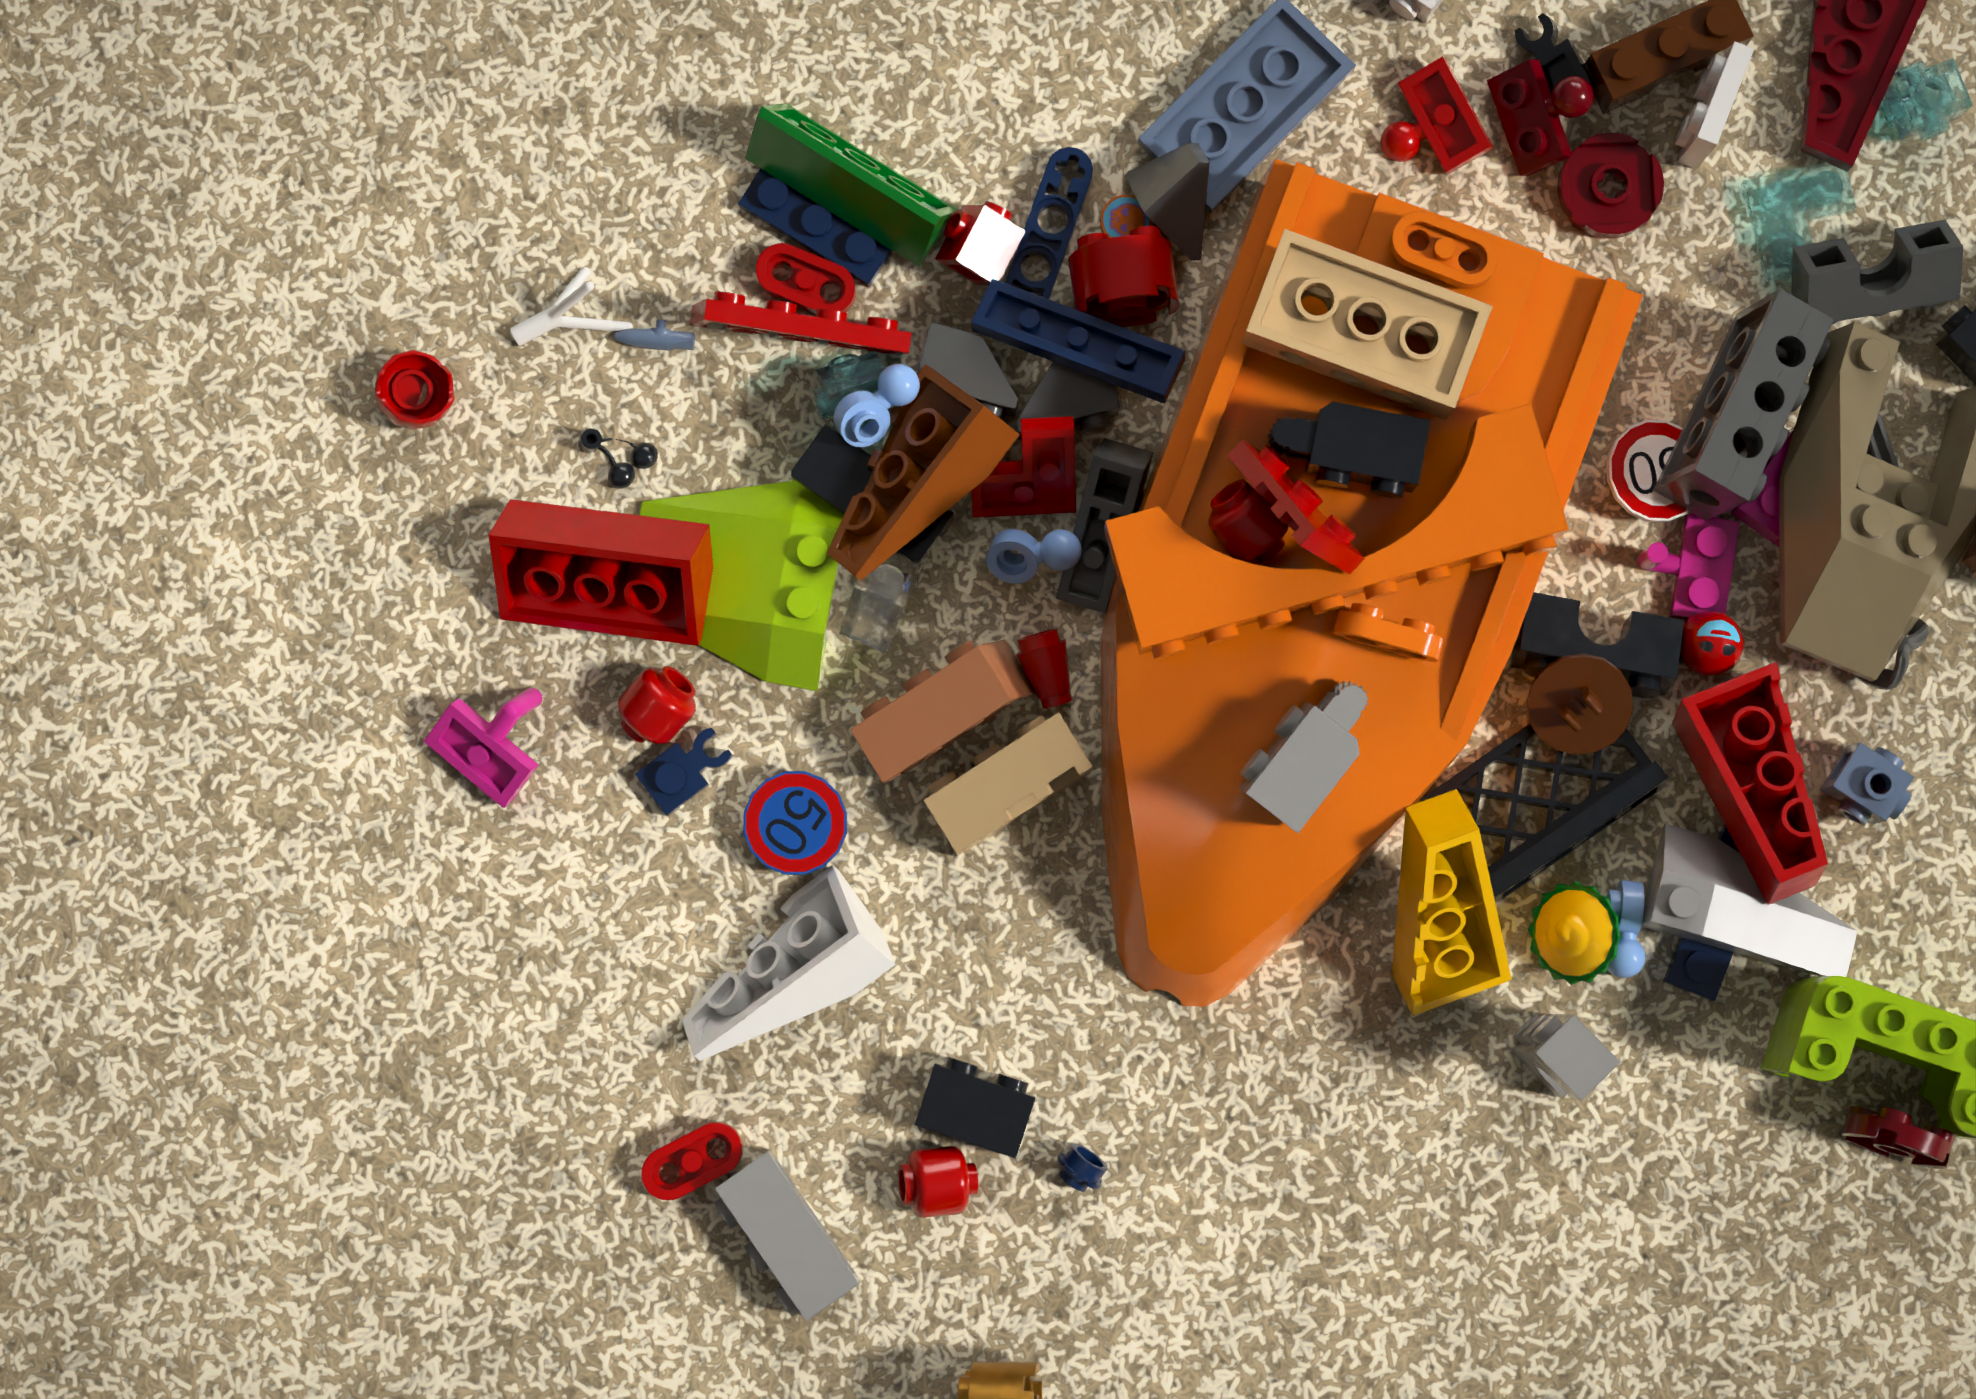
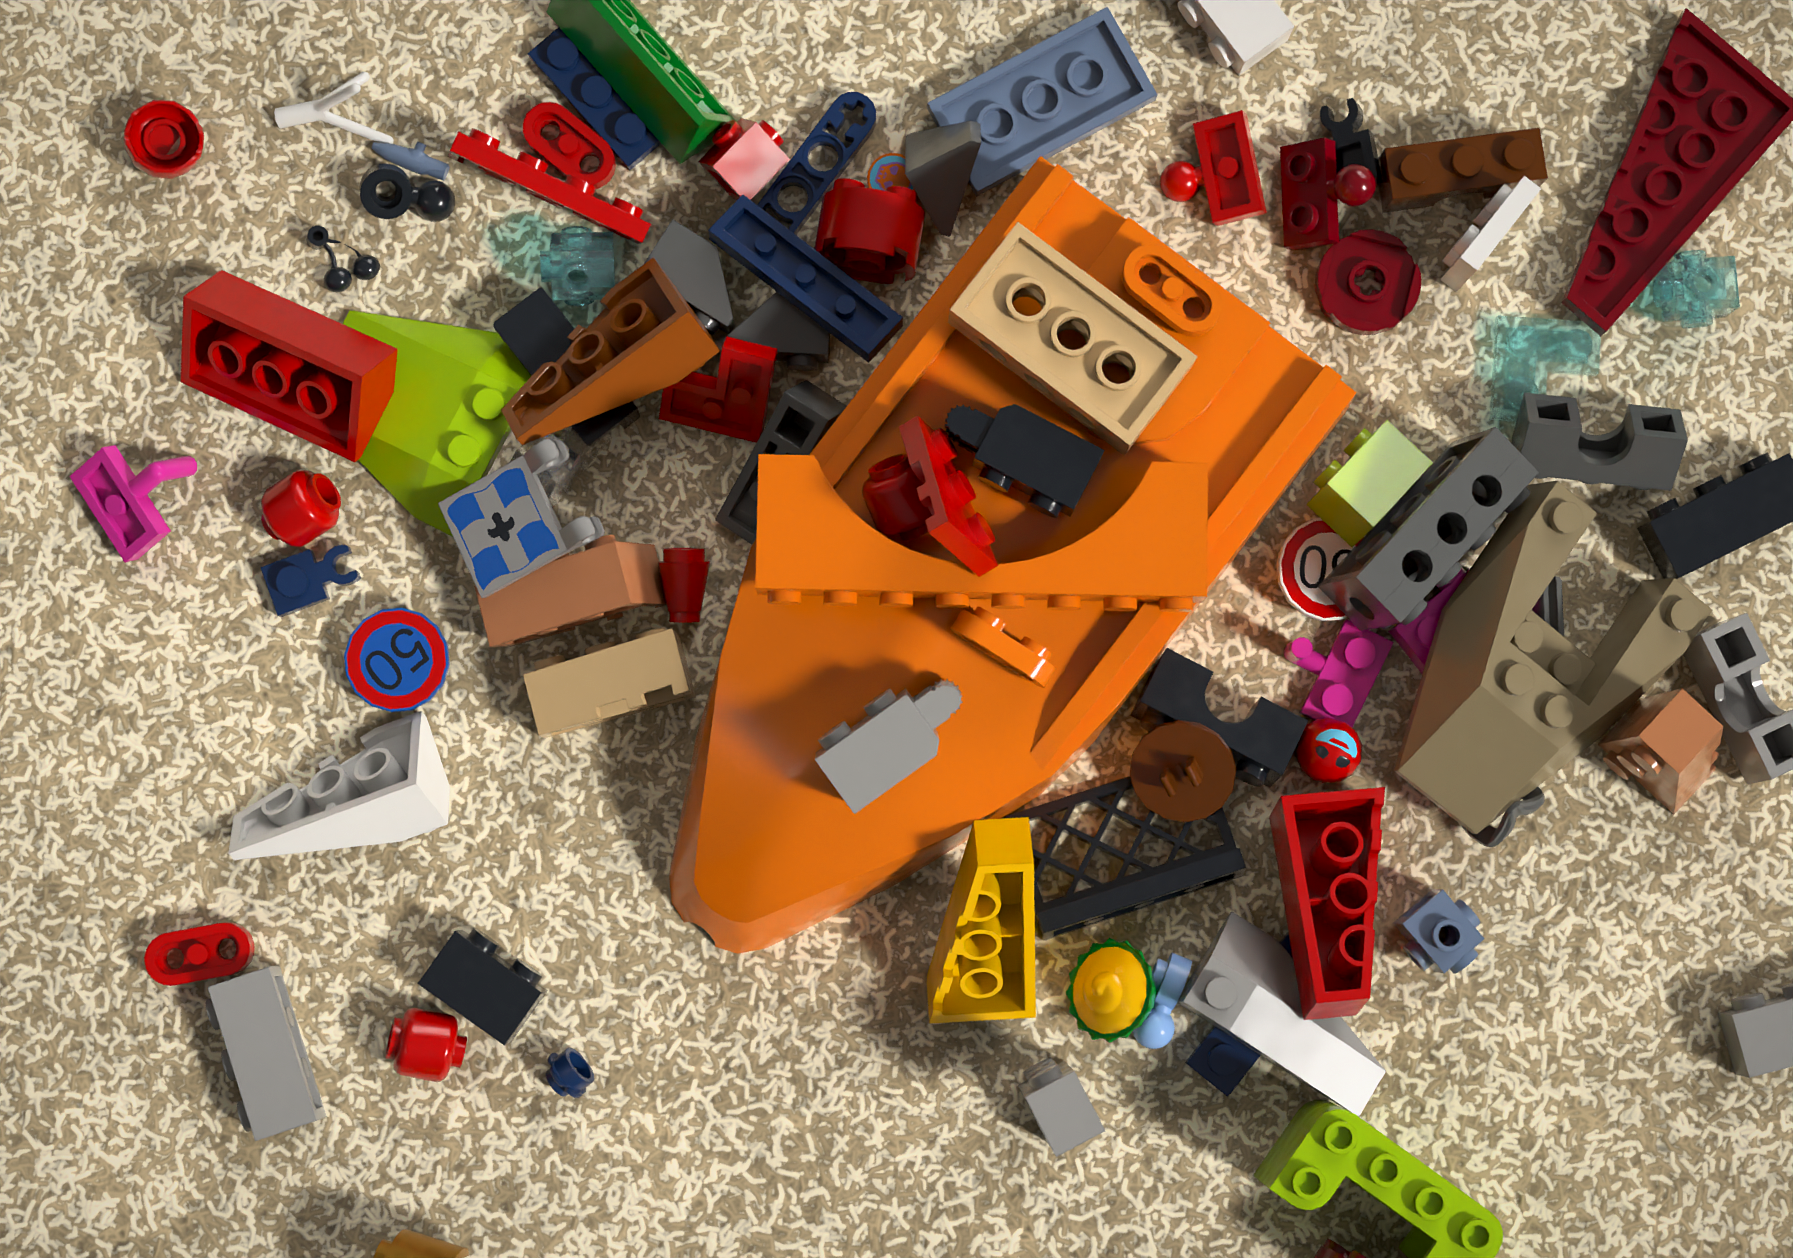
camera: 15 degrees right, 0 degrees up
light blue plate [833,364,920,447] -> none
light blue plate [986,529,1082,584] -> none
none -> black plate [359,163,455,222]
none -> light grey flag [438,439,605,598]
none -> lime brick [1306,420,1433,547]

